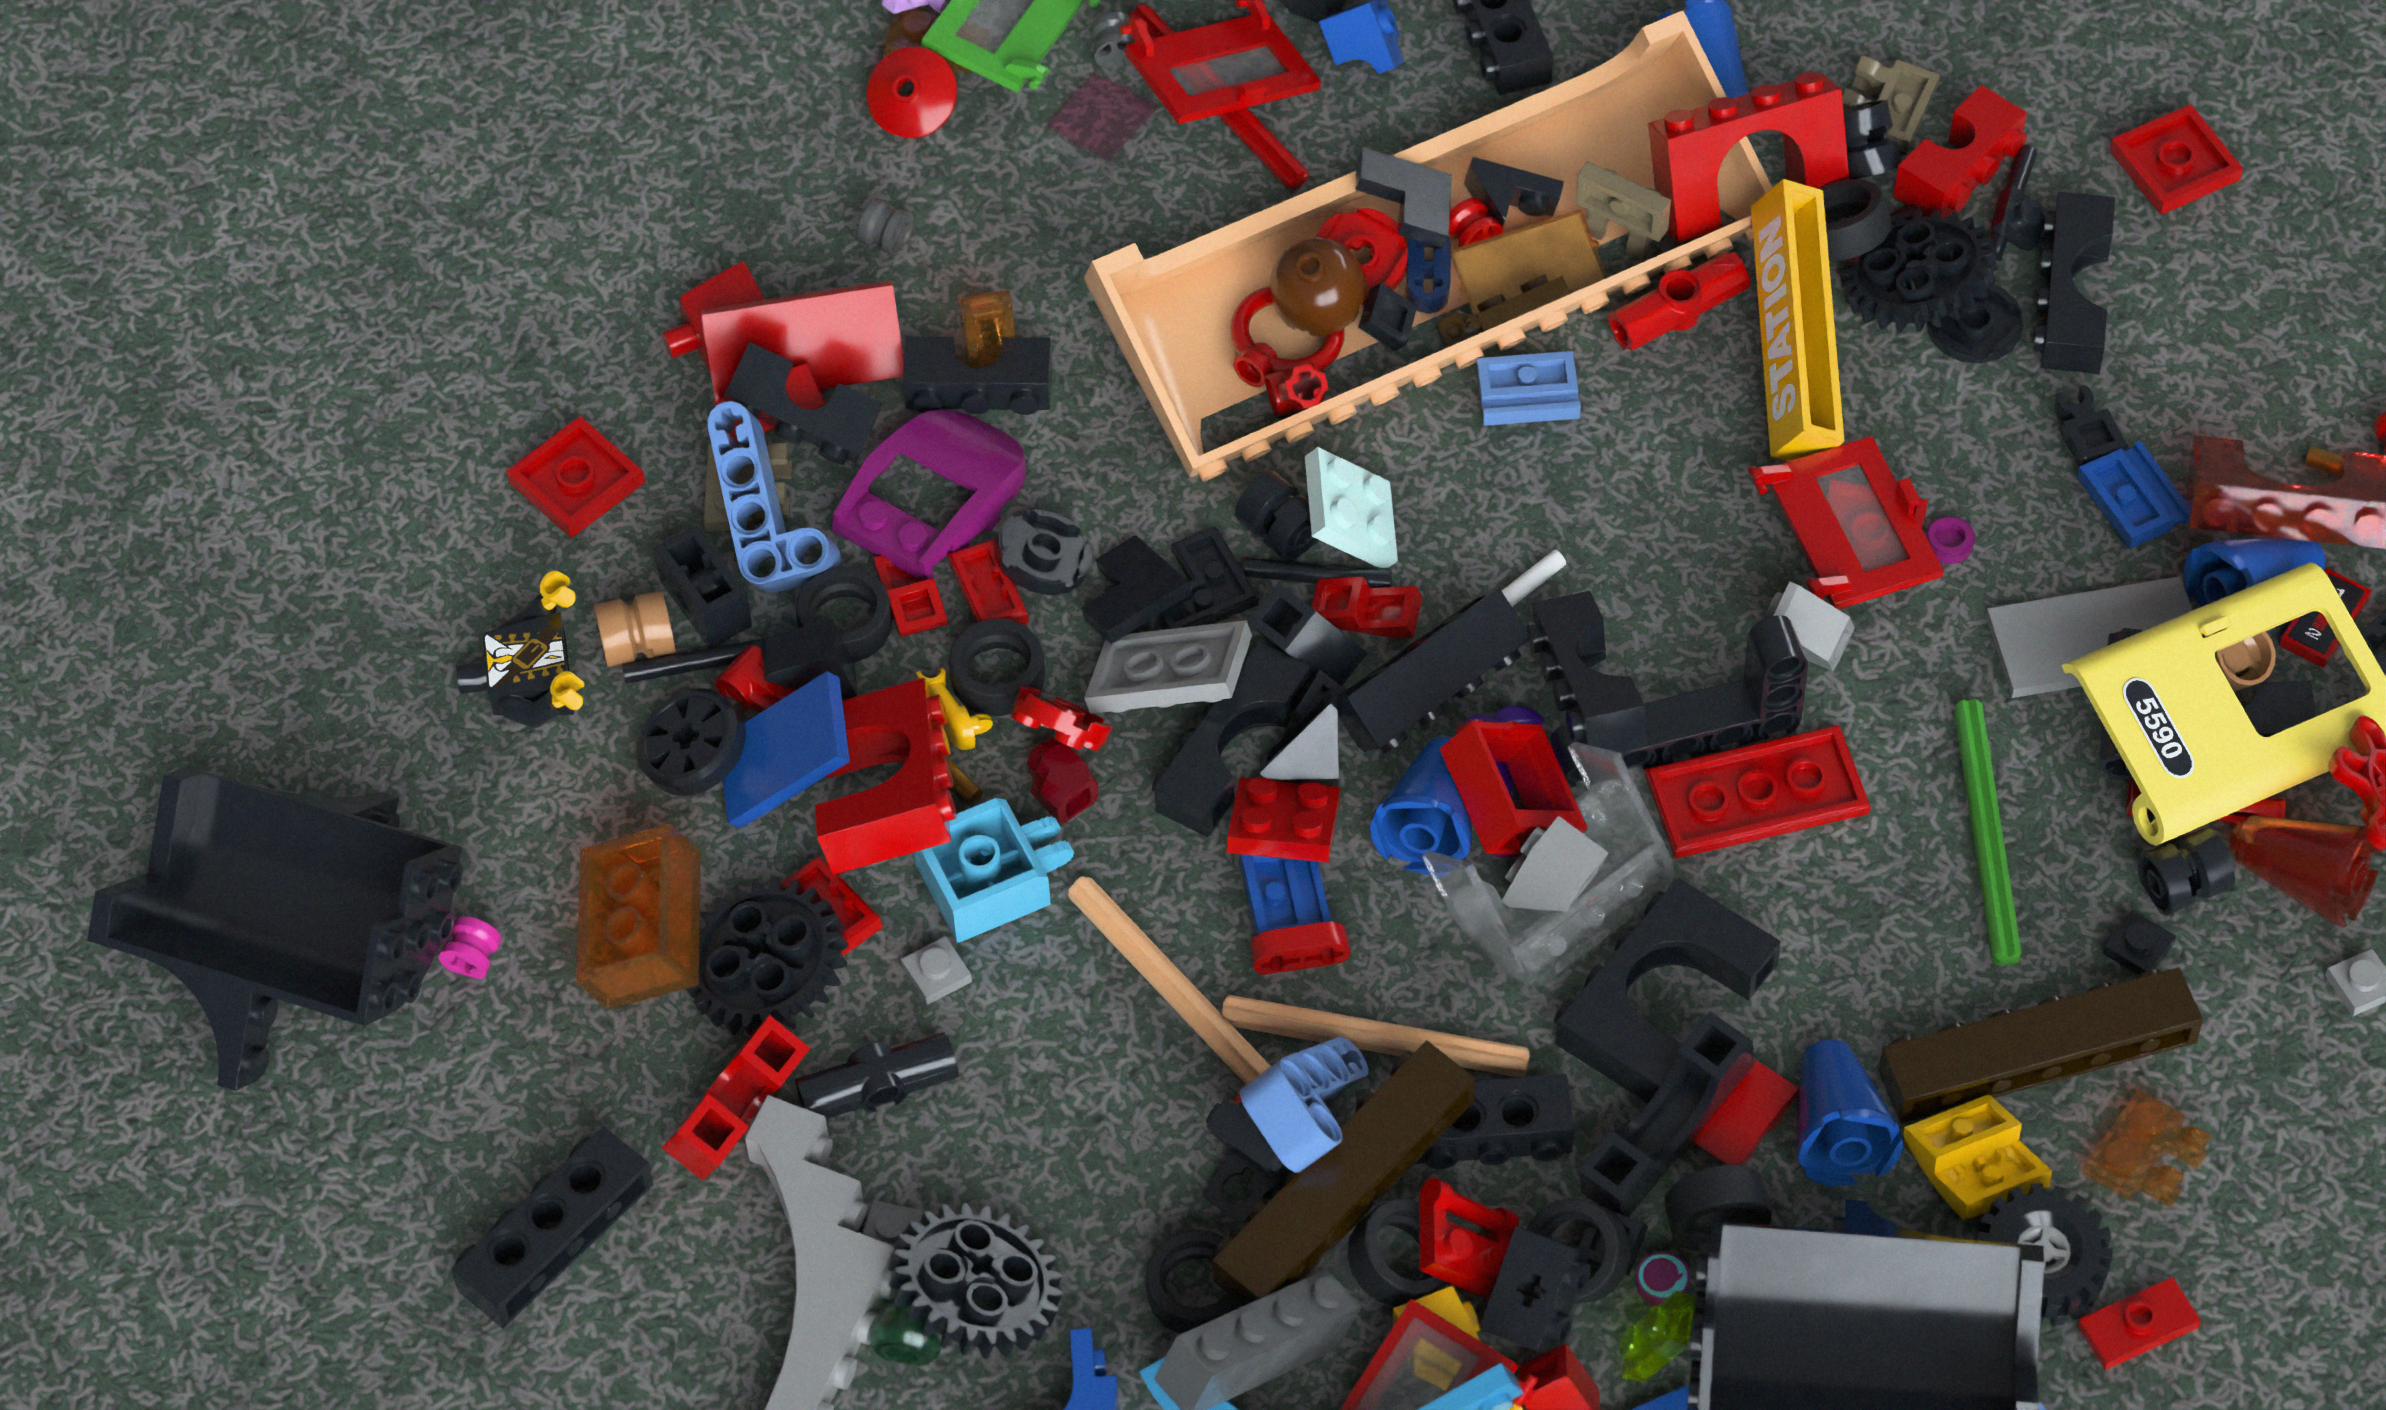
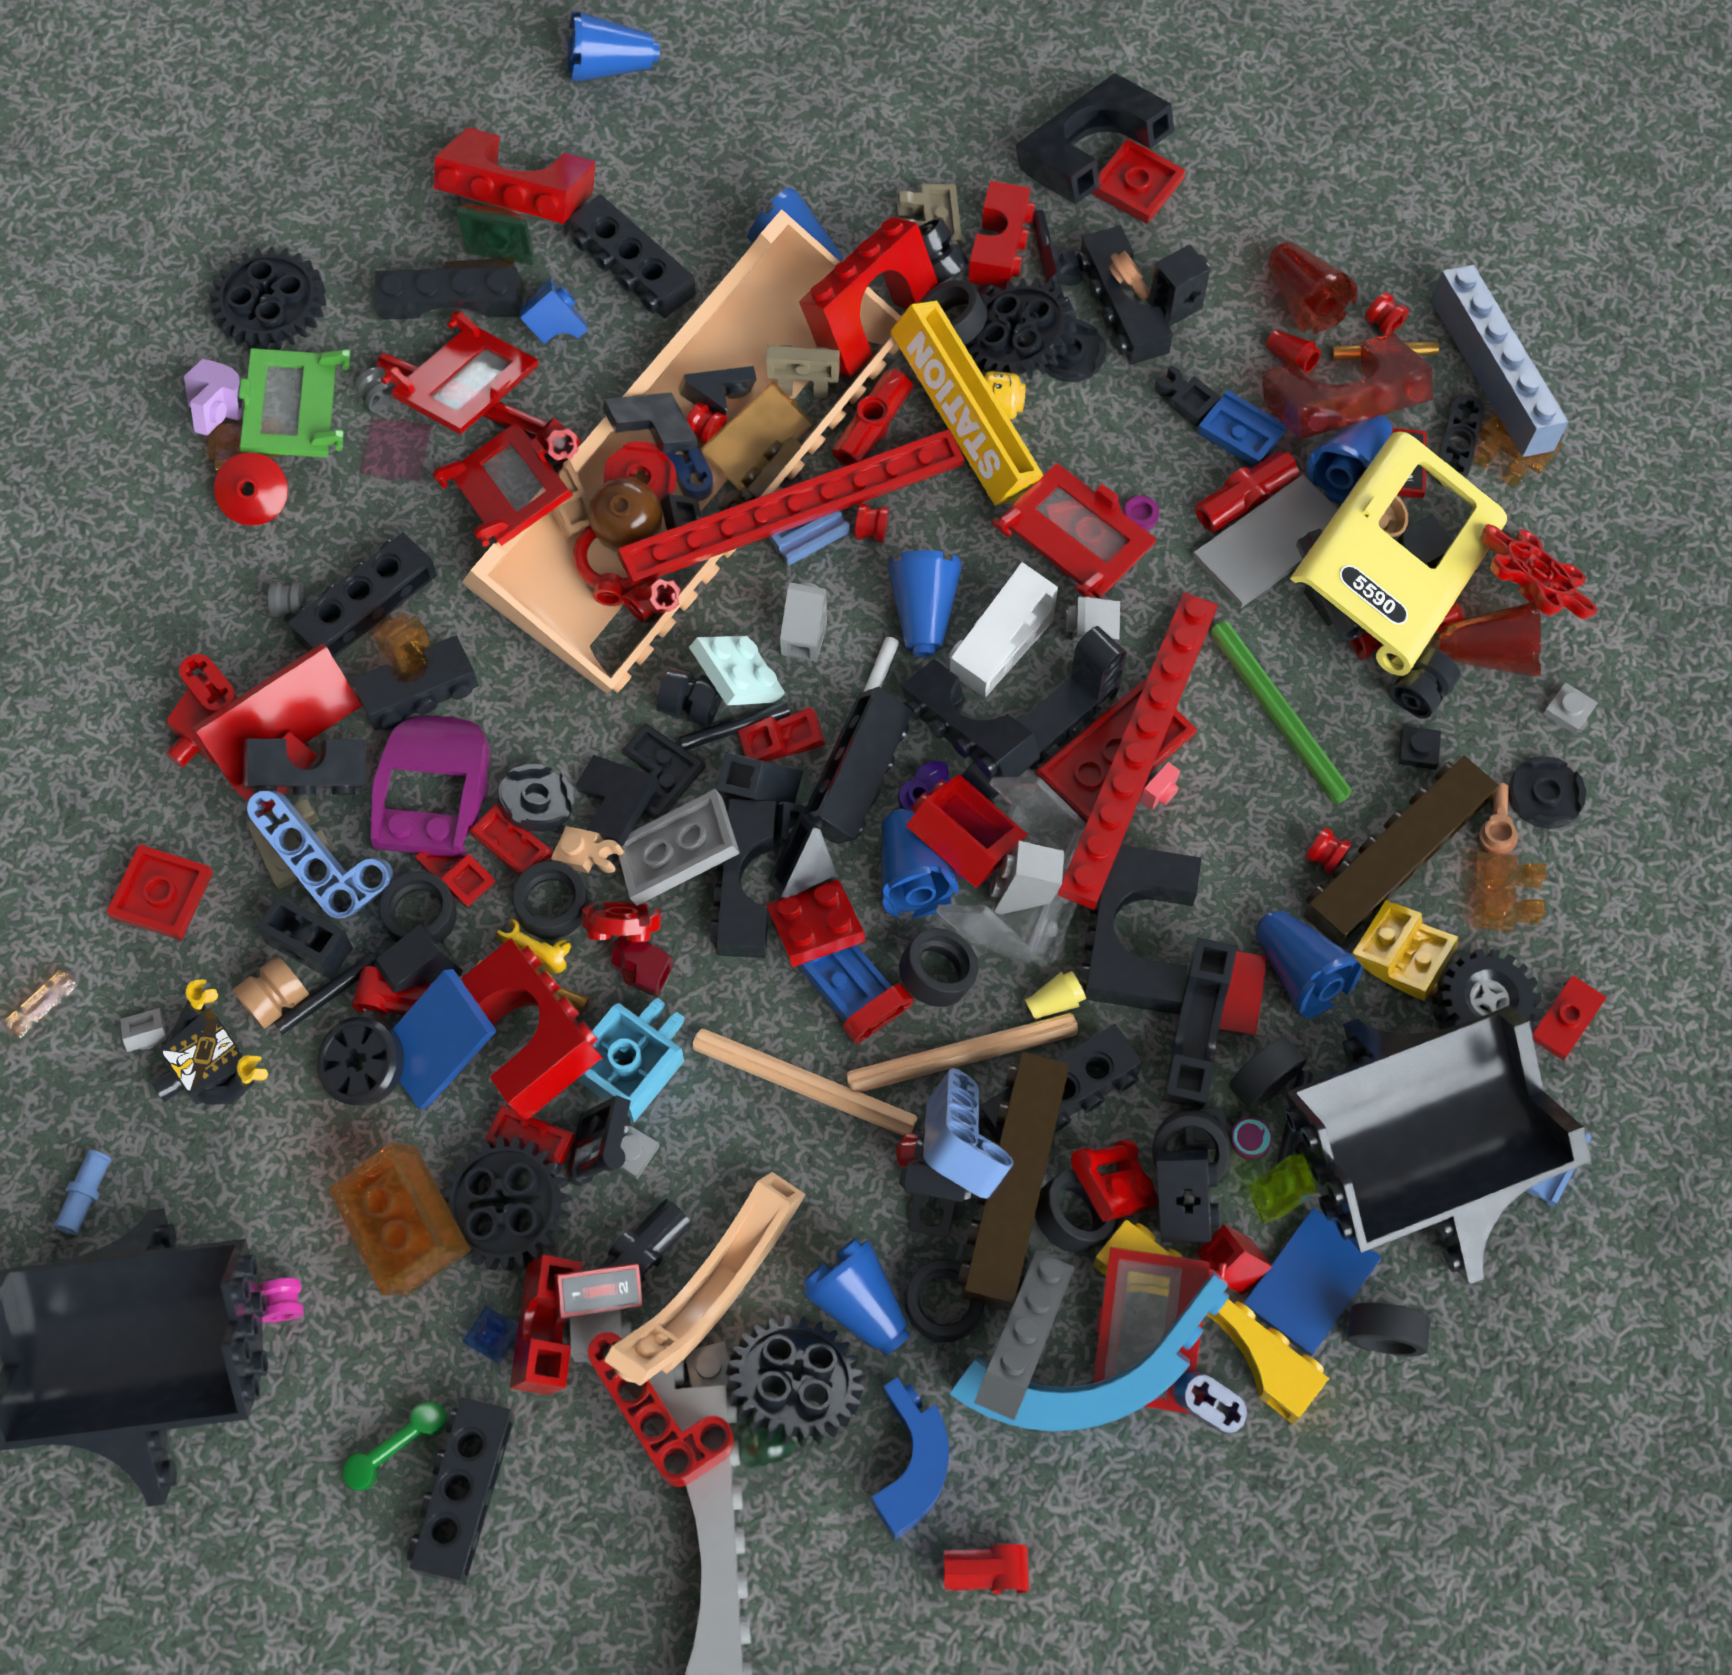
camera: 30 degrees left, 10 degrees up
none -> clear orange axle [5,970,77,1037]
none -> medium blue pin [53,1149,112,1236]
none -> light grey plate [120,1008,167,1052]
none -> red beam [179,654,238,716]
none -> black brick [288,532,437,659]
none -> green bar [342,1401,448,1492]
none -> red piece [432,422,573,547]
none -> clear blue tile [462,1306,518,1365]
none -> red piece [536,417,582,465]
none -> light nougat plate [551,826,624,873]
none -> medium nougat tile [552,459,590,538]
none -> tile [554,1263,643,1318]
none -> black plate [567,1095,631,1186]
none -> red beam [588,1332,734,1487]
none -> light nougat arch [604,1172,806,1386]
none -> red plate [617,429,965,587]
none -> light grey slope [780,582,827,662]
none -> blue cone [802,1237,910,1356]
none -> red wheel [855,503,889,543]
none -> blue cone [887,550,962,658]
none -> black tyre [899,928,979,1007]
none -> white wedge [949,562,1058,698]
none -> yellow head [984,371,1026,420]
none -> black arch [1015,73,1175,205]
none -> light yellow cone [1025,971,1087,1021]
none -> red plate [1057,592,1218,910]
none -> nougat plate [1109,250,1150,300]
none -> coral plate [1140,762,1180,811]
none -> black brick [1148,244,1211,327]
none -> red piece [1194,450,1300,533]
none -> red cone [1266,330,1321,375]
none -> clear red cone [1268,241,1358,335]
none -> red wheel [1305,827,1353,876]
none -> nougat plate [1478,783,1518,855]
none -> black tile [1508,756,1587,829]

